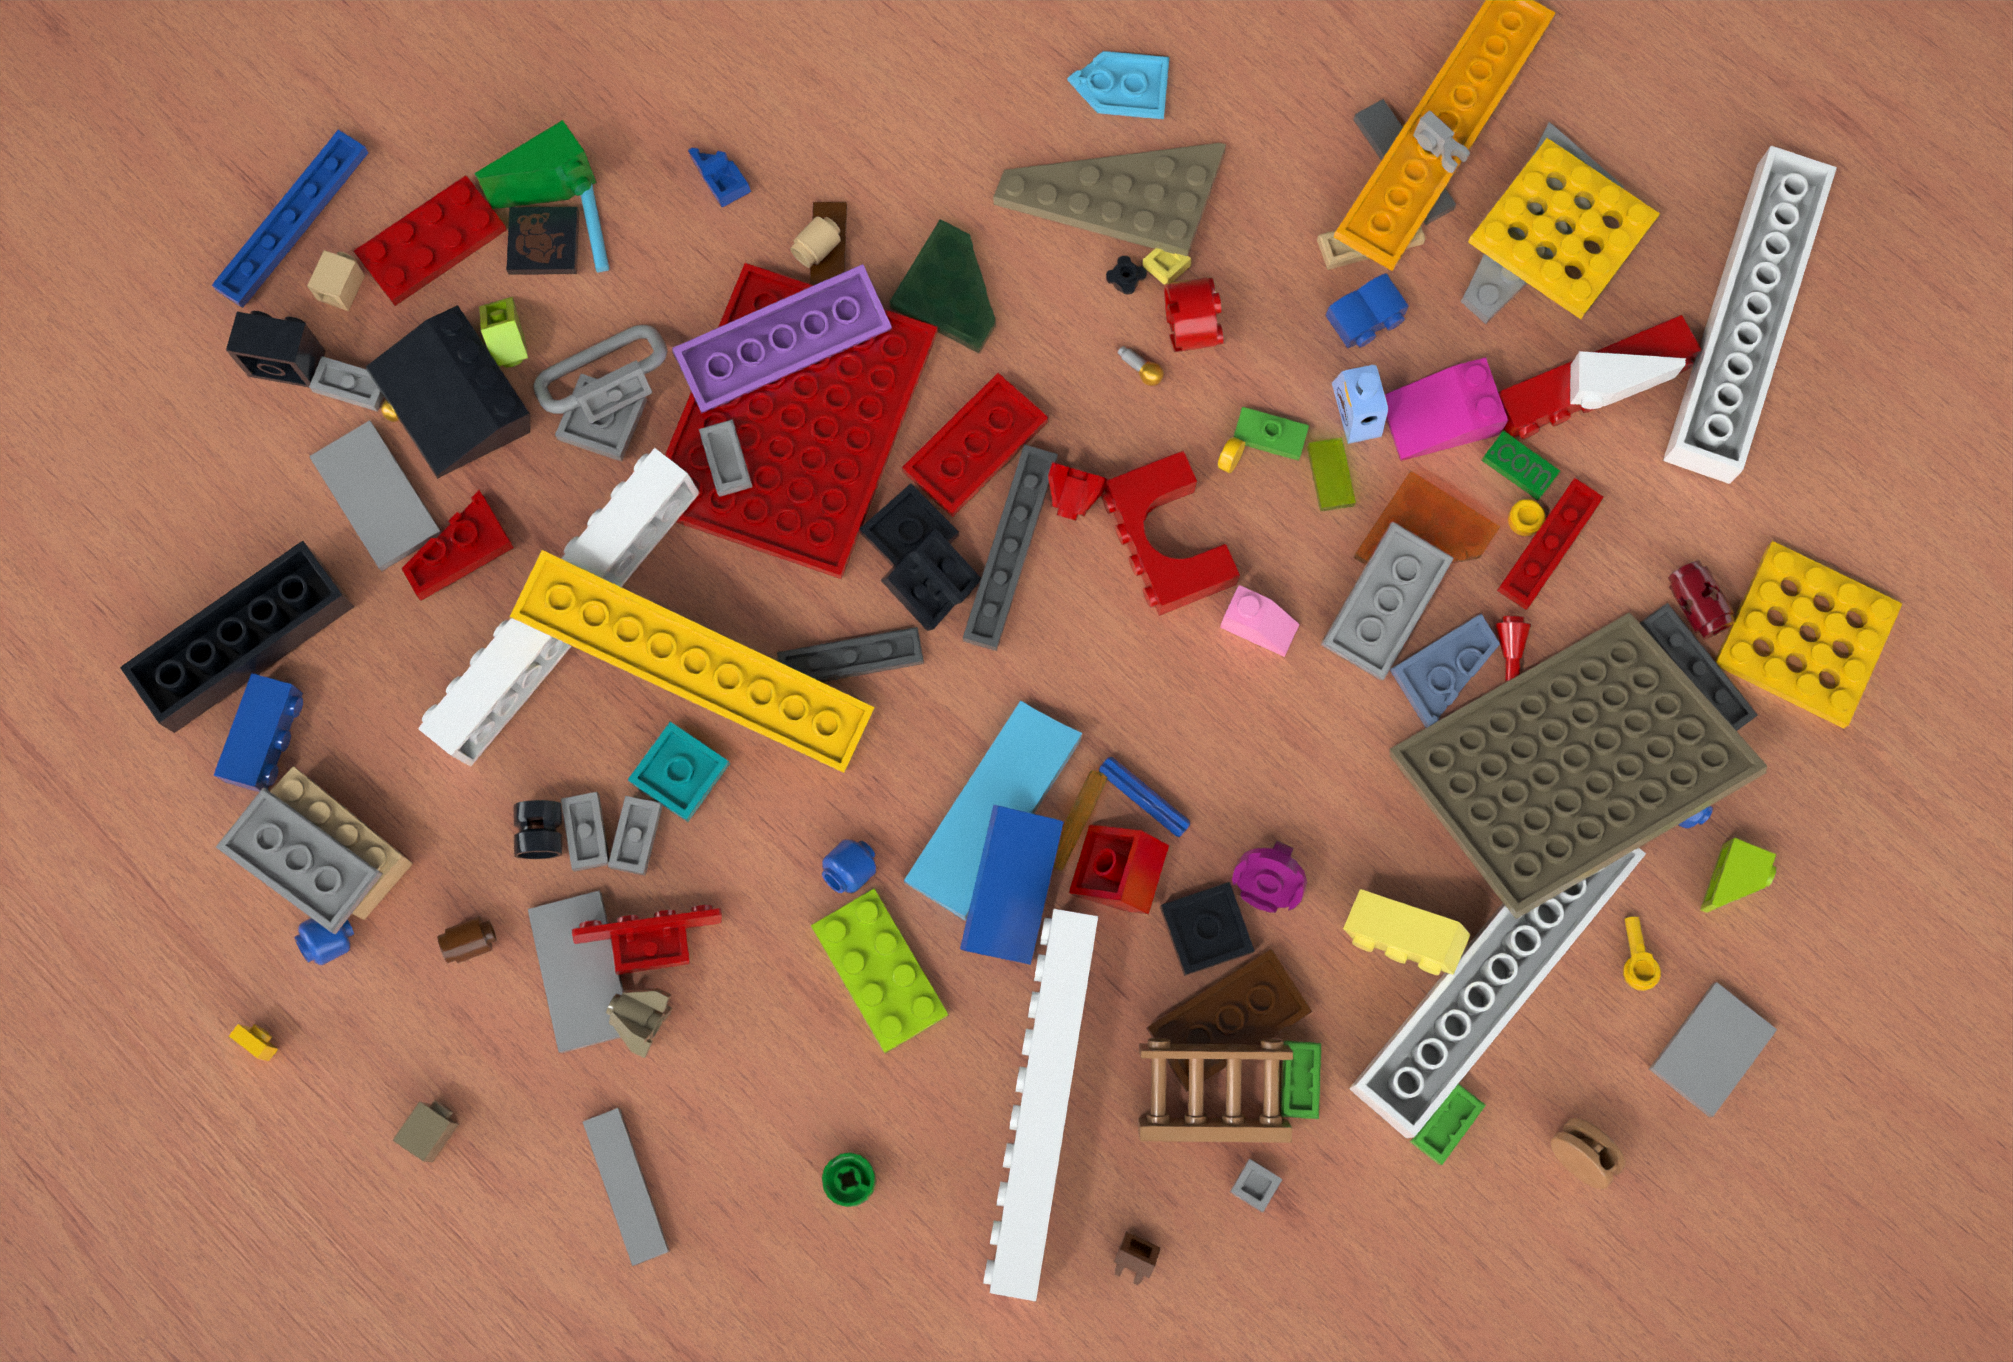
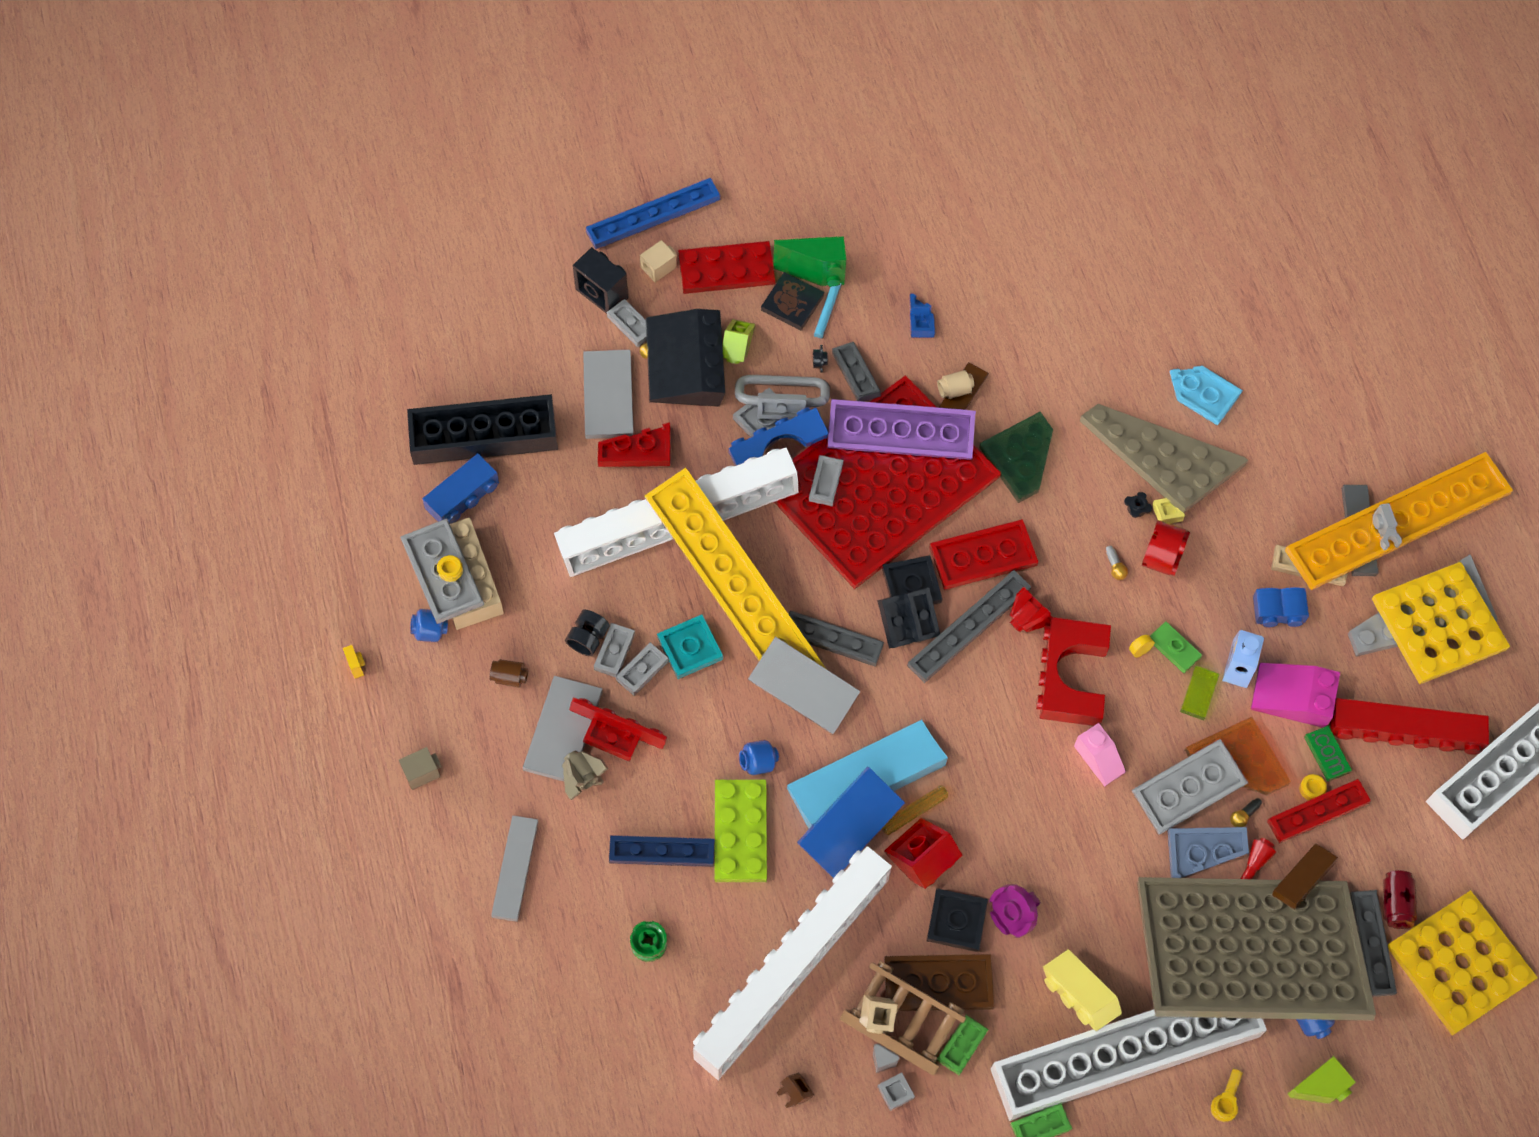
camera: 30 degrees right, 10 degrees down
blue axle [1099,757,1190,837] -> none
white slope [1570,351,1685,409] -> none
none -> yellow tile [437,555,463,582]
none -> dark blue plate [609,835,715,867]
none -> blue arch [728,407,829,466]
none -> light grey tile [748,637,860,734]
none -> black plate [813,345,828,373]
none -> dark grey tile [832,342,881,402]
none -> tan brick [860,995,897,1034]
none -> light grey slope [872,1044,900,1073]
none -> piece [1230,798,1262,827]
none -> reddish brown tile [1272,843,1338,910]

